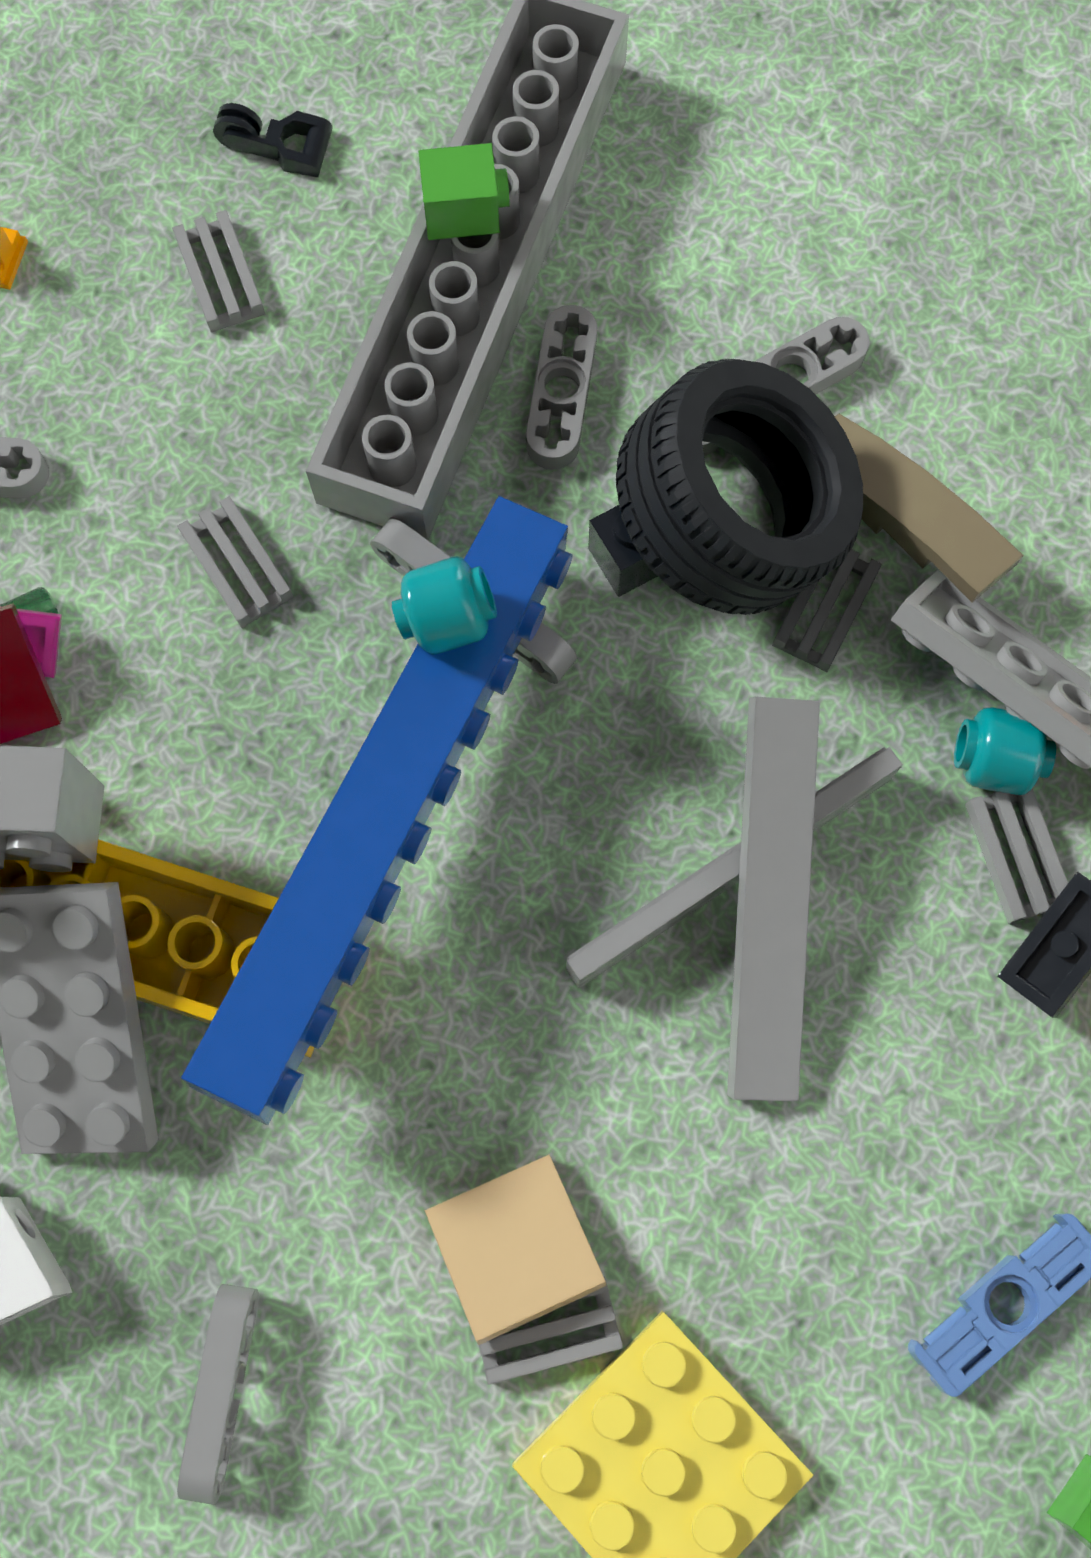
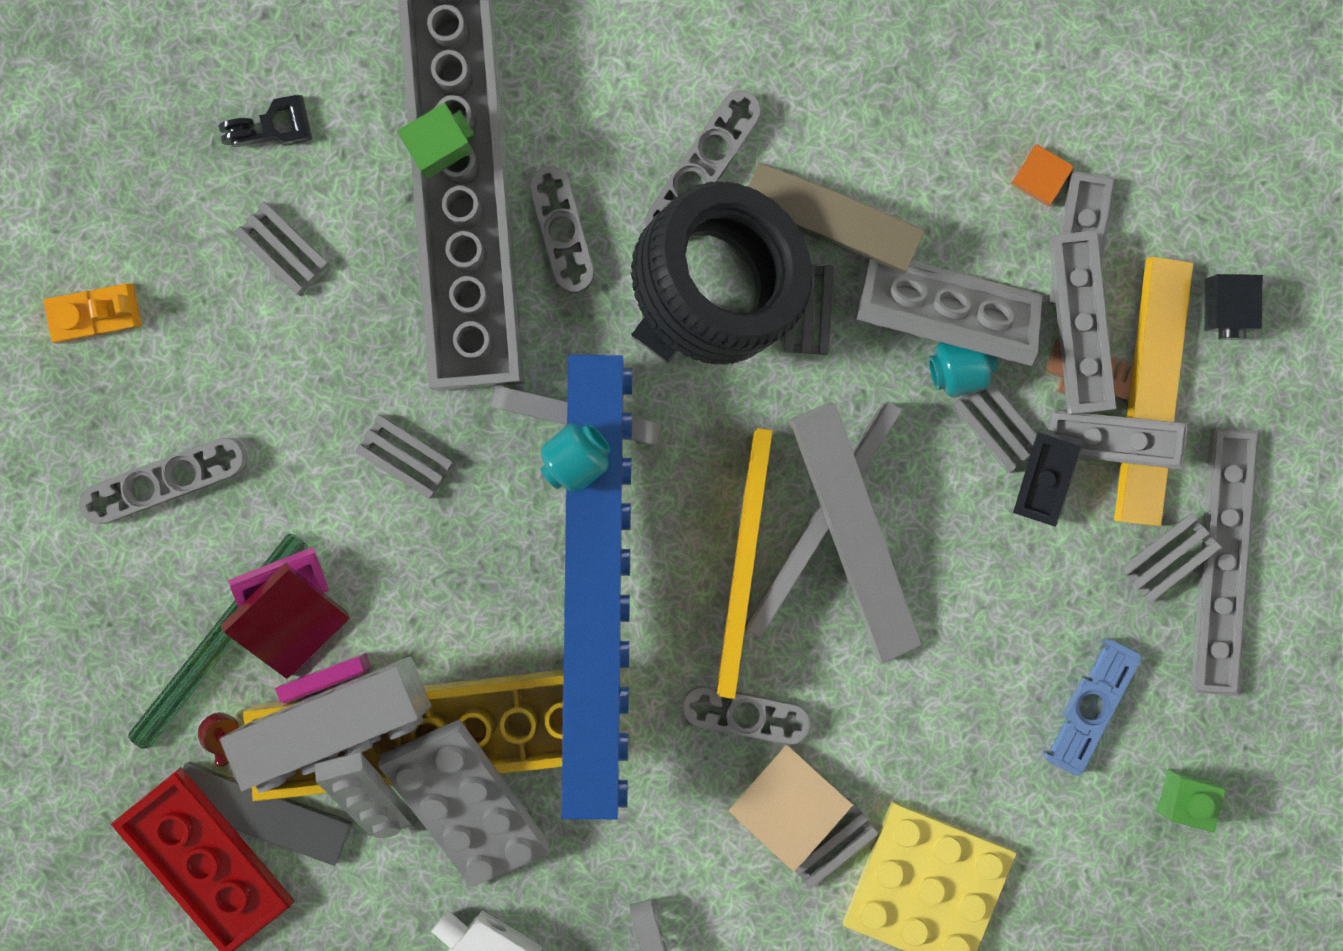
camera: 30 degrees left, 15 degrees up
none -> light grey beam [683,685,810,745]
none -> yellow tile [716,428,773,699]

